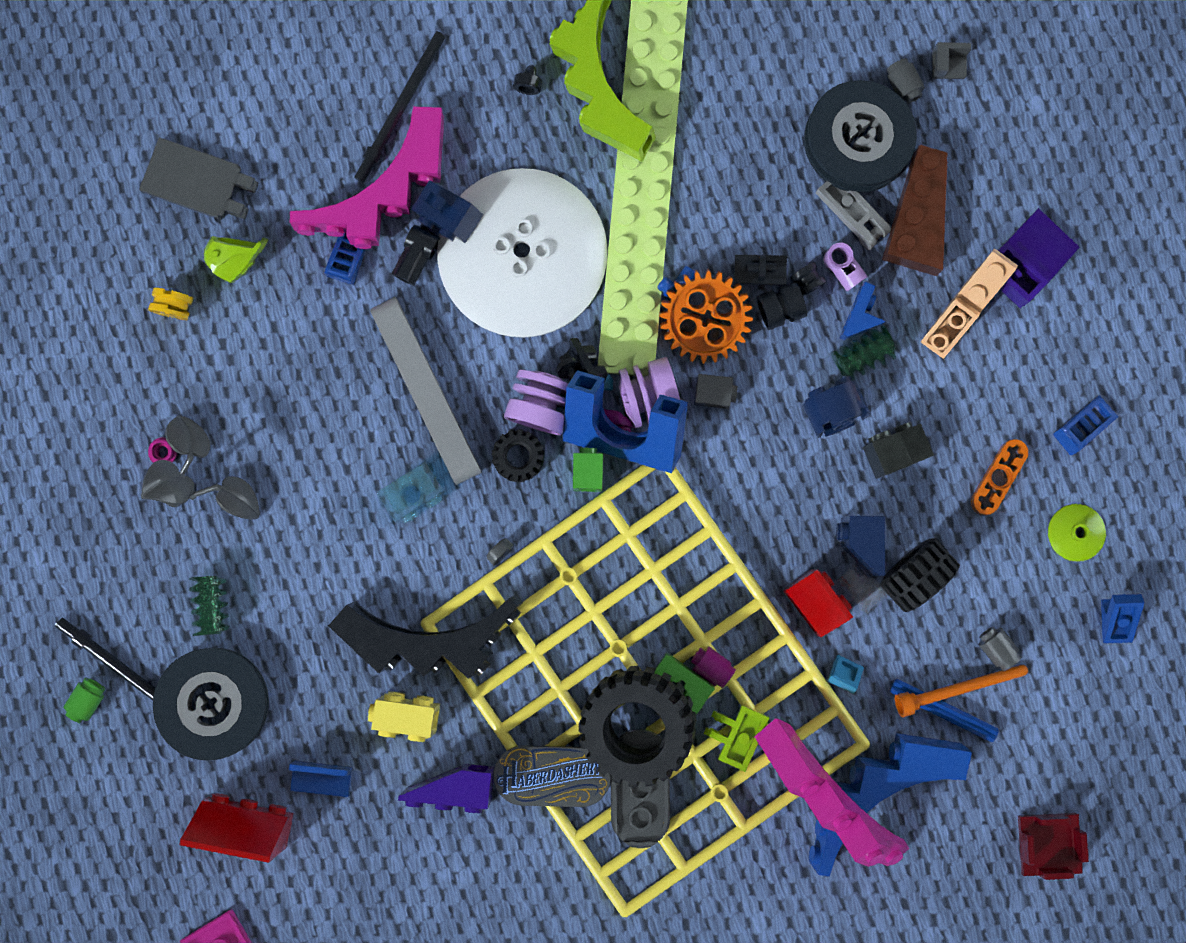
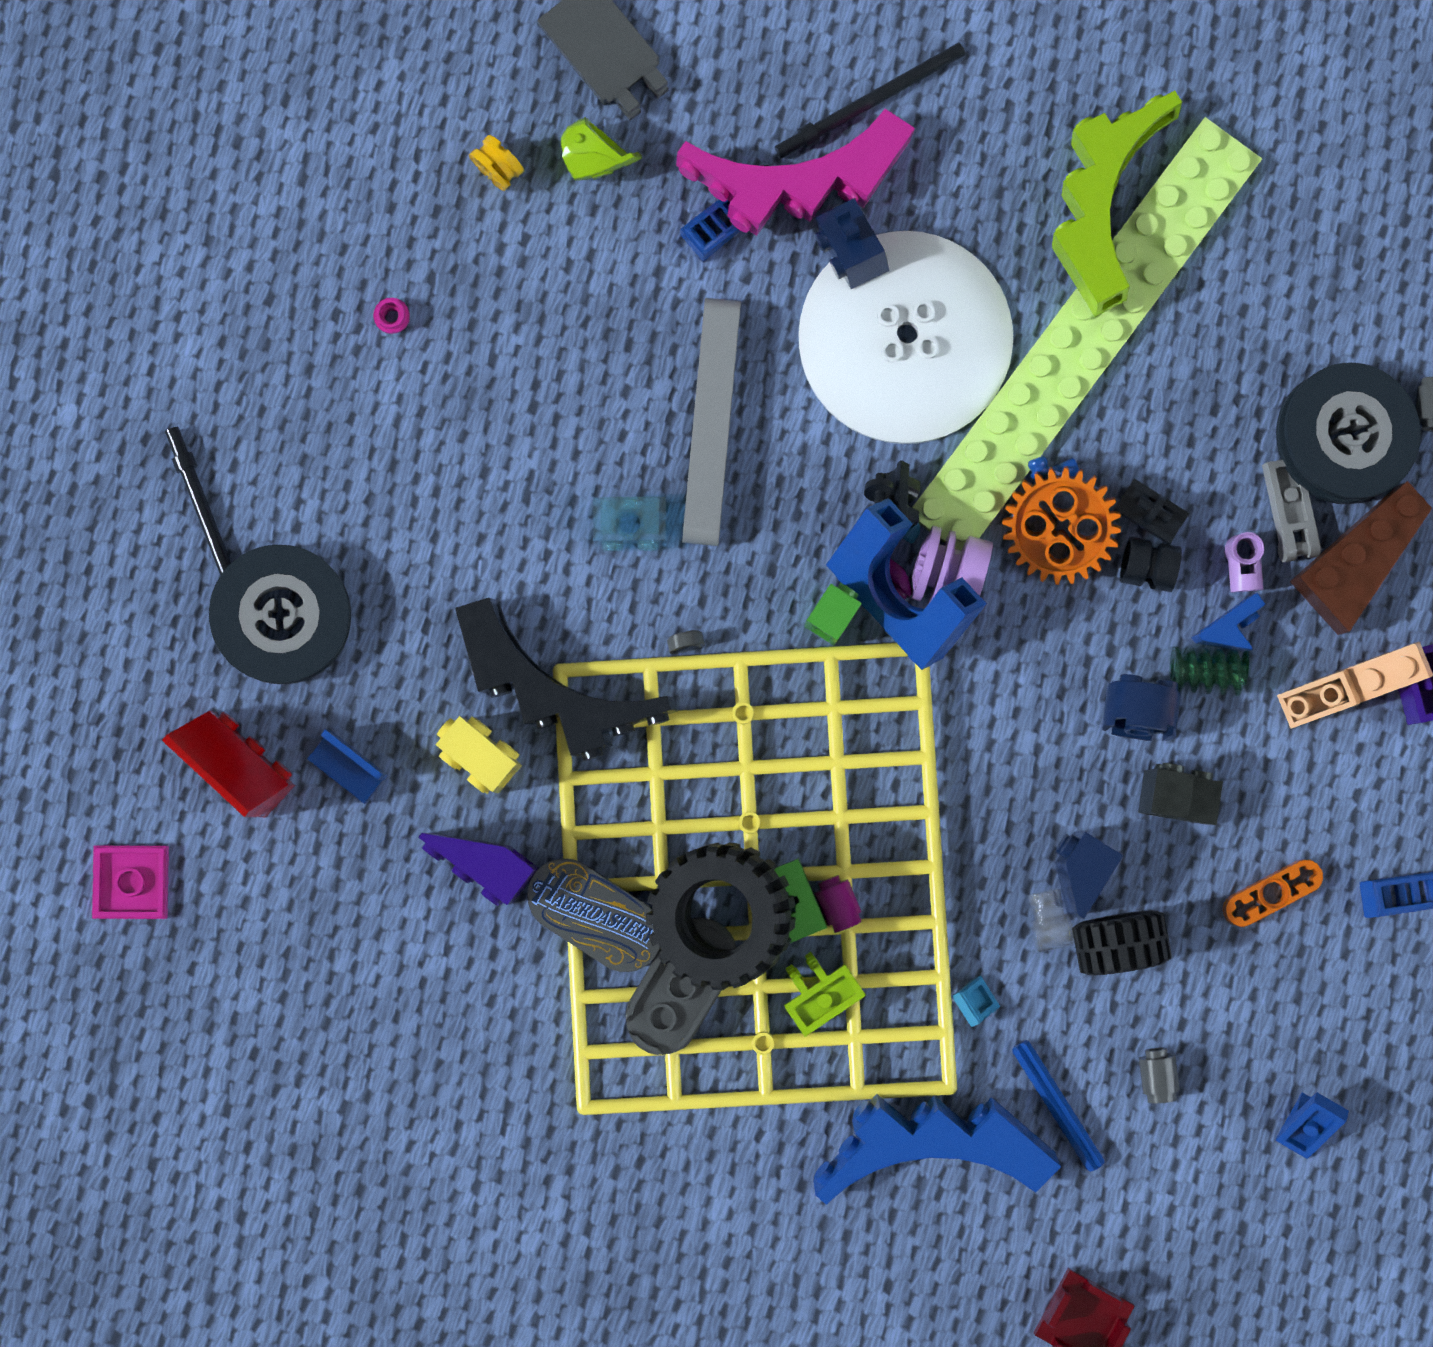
camera: 25 degrees right, 0 degrees up
bright green brick [63,677,105,723] -> none
dark grey plant [141,415,260,520] -> none
clear green piece [188,576,230,636] -> none
black piece [391,224,441,286] -> none
black tyre [492,429,544,482] -> none
lavender wheel [504,370,568,435] -> none
black tile [513,65,542,95] -> none
dark grey brick [694,374,738,409] -> none
dark pink arch [754,718,910,867] -> none
red slope [783,569,853,637] -> none
black wheel [790,262,827,297] -> none
orange piece [895,665,1028,718] -> none
lime dish [1048,504,1106,561] -> none

